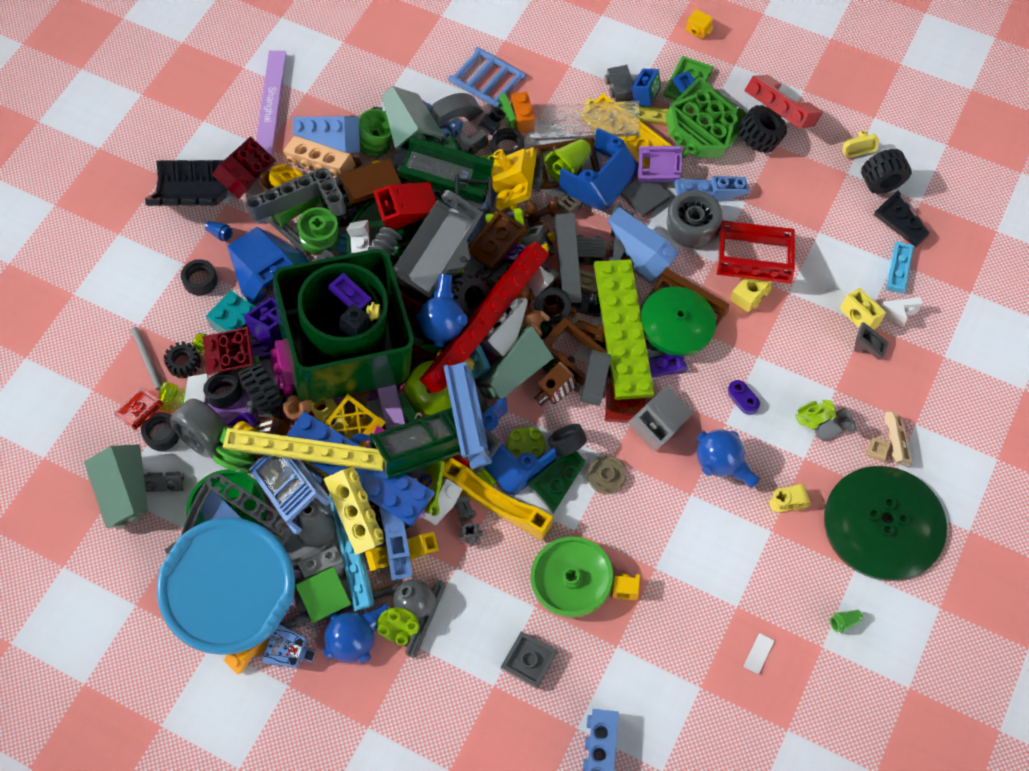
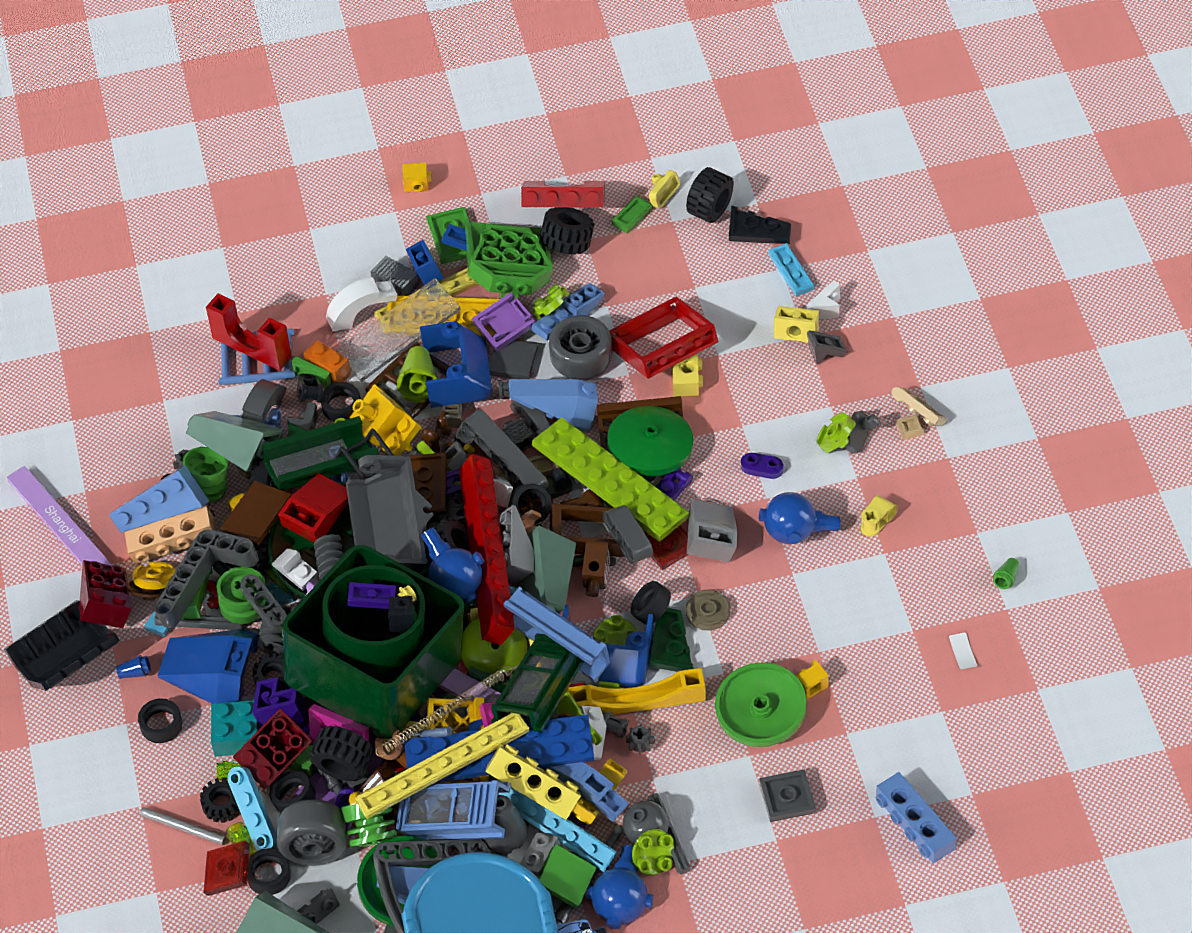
camera: 40 degrees left, 10 degrees down
dark green dish [824,466,947,581] -> none
none -> red arch [206,293,292,371]
none -> medium azure plate [228,767,277,851]
none -> dark grey beam [241,574,286,630]
none -> white arch [326,277,397,331]
none -> tan piece [376,666,512,756]
none -> sand blue bar [401,727,453,740]
none -> lime plate [532,284,569,319]
none -> bright green tile [612,196,653,234]

